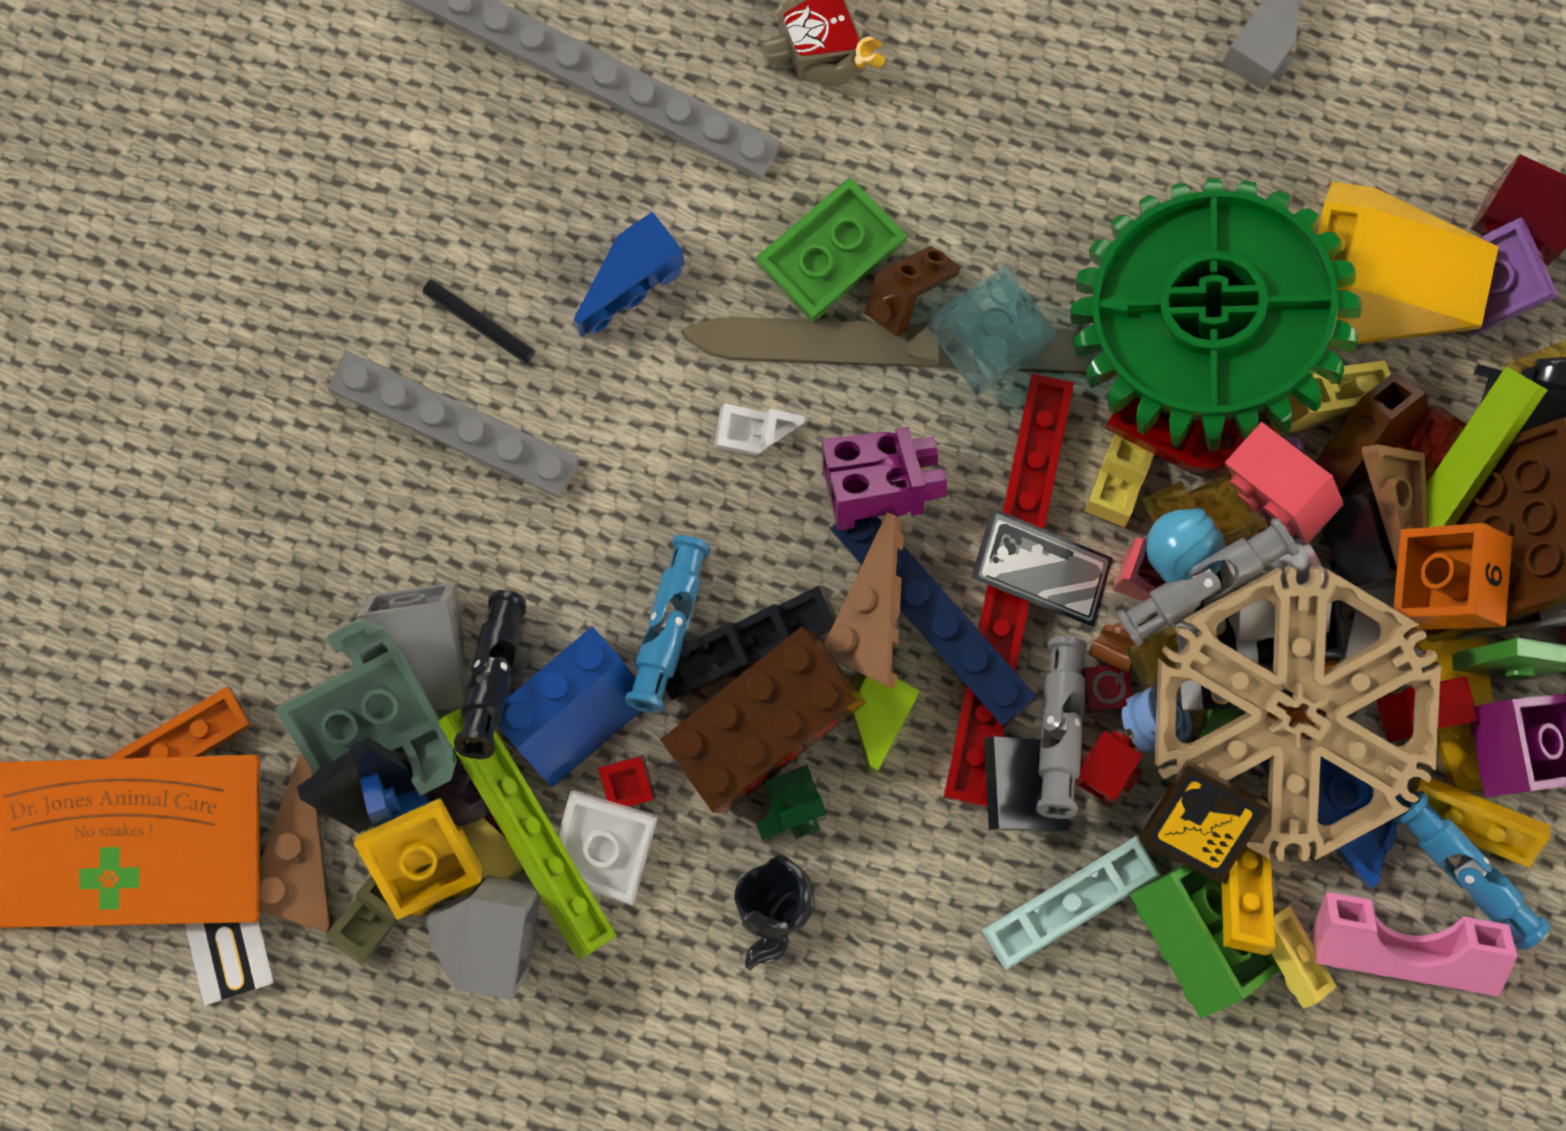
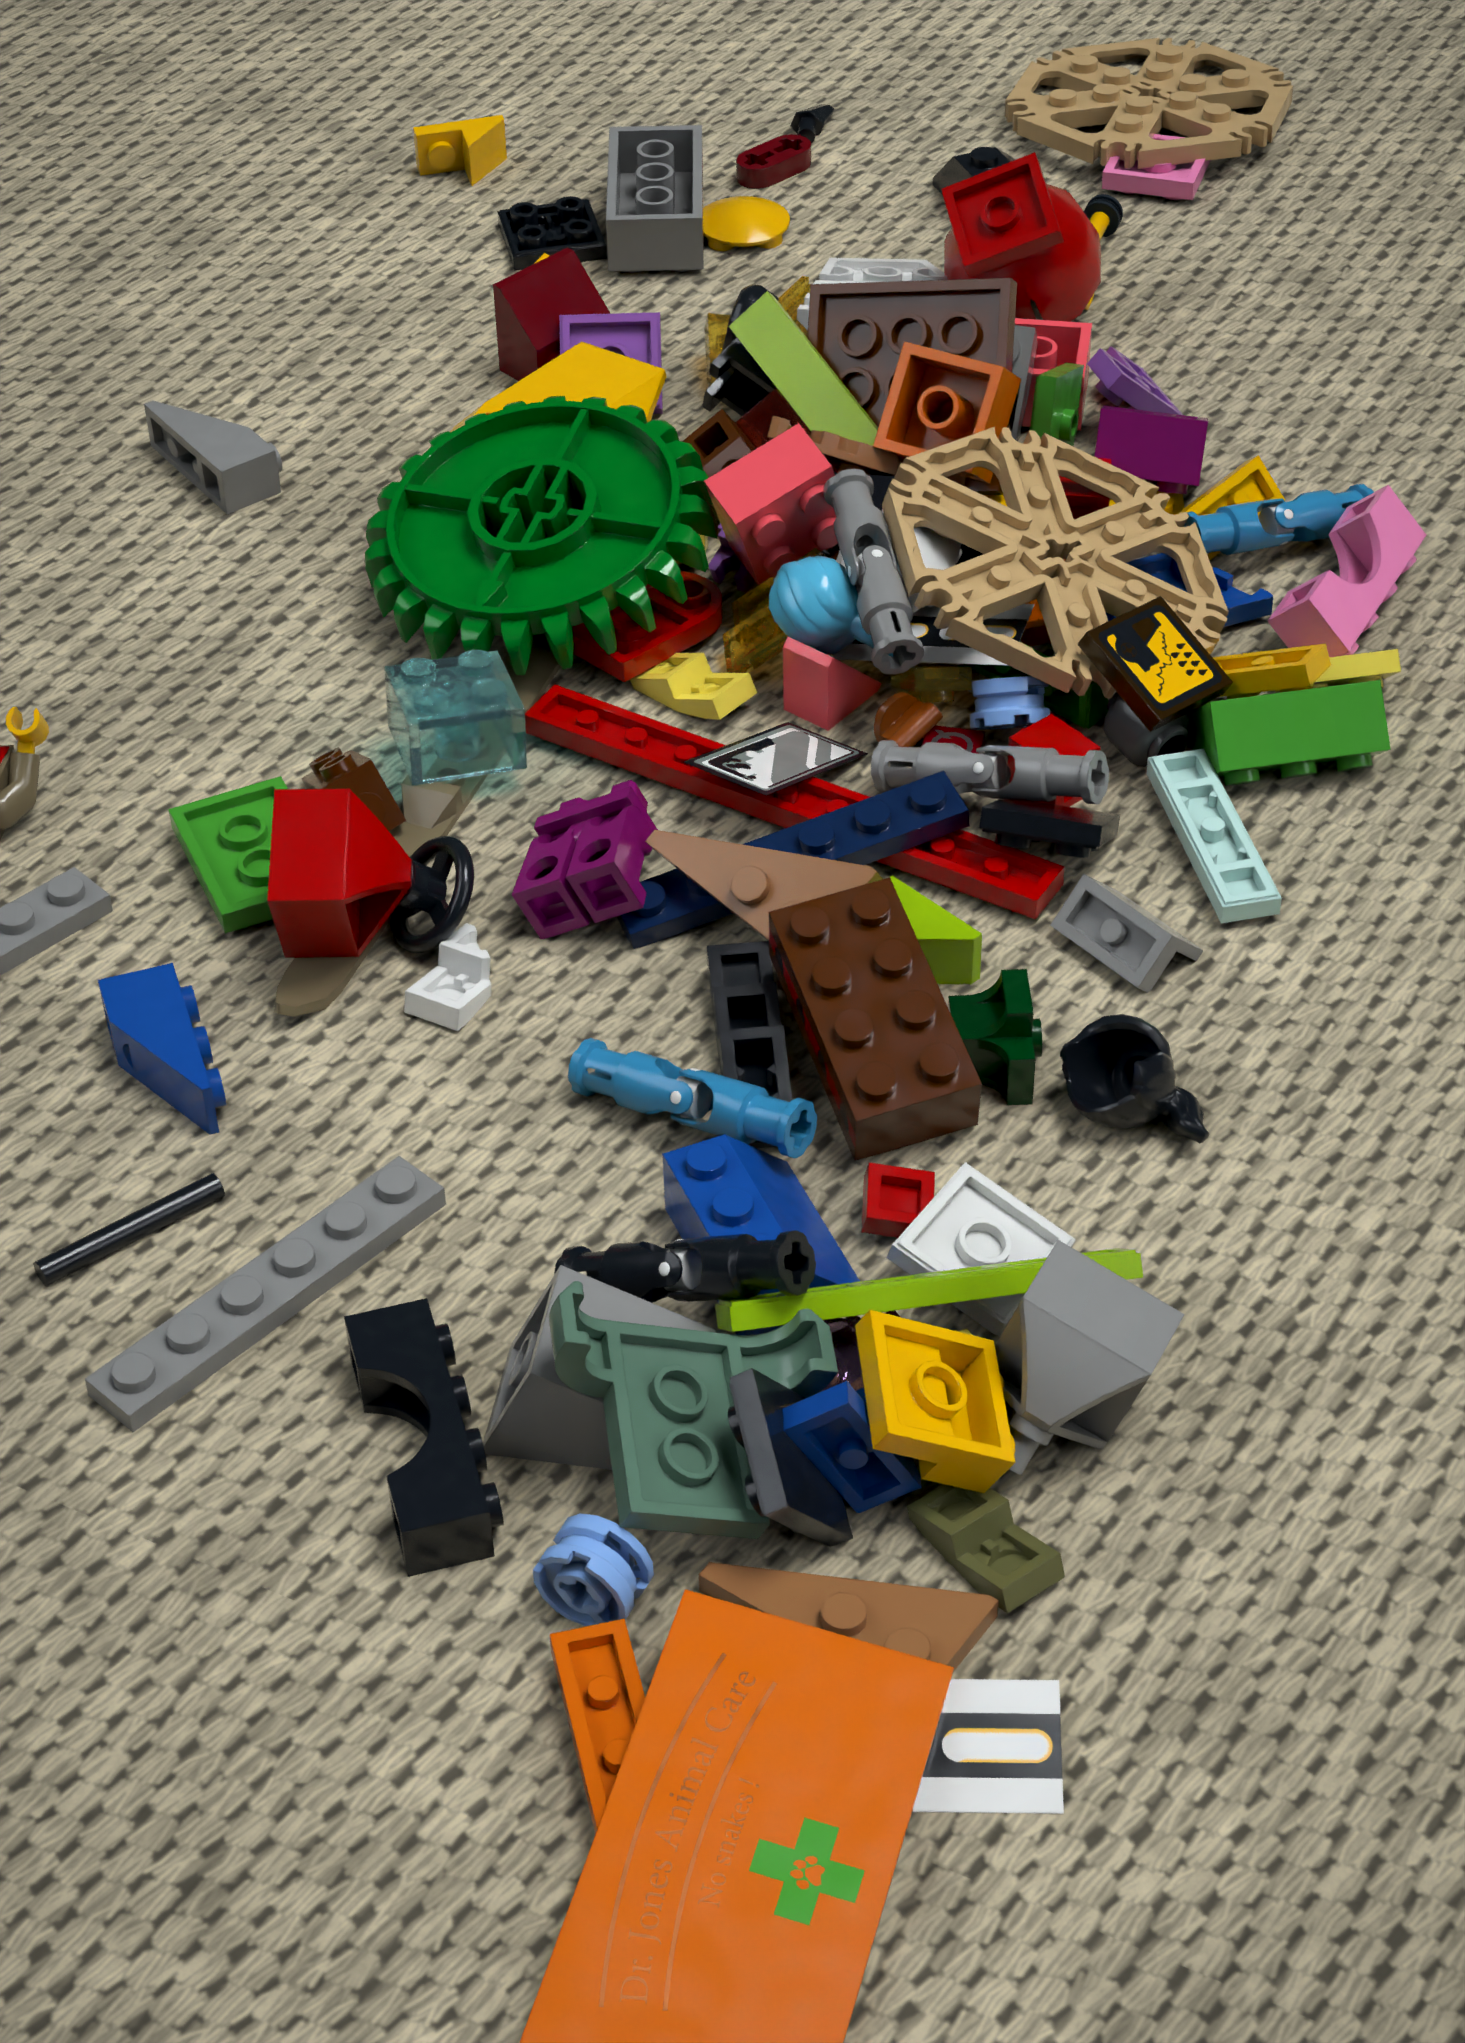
camera: 70 degrees left, 35 degrees down
none -> red piece [267,788,474,958]
none -> black arch [344,1298,504,1577]
none -> light blue wheel [533,1513,654,1626]
none -> light grey panel [1050,874,1203,993]

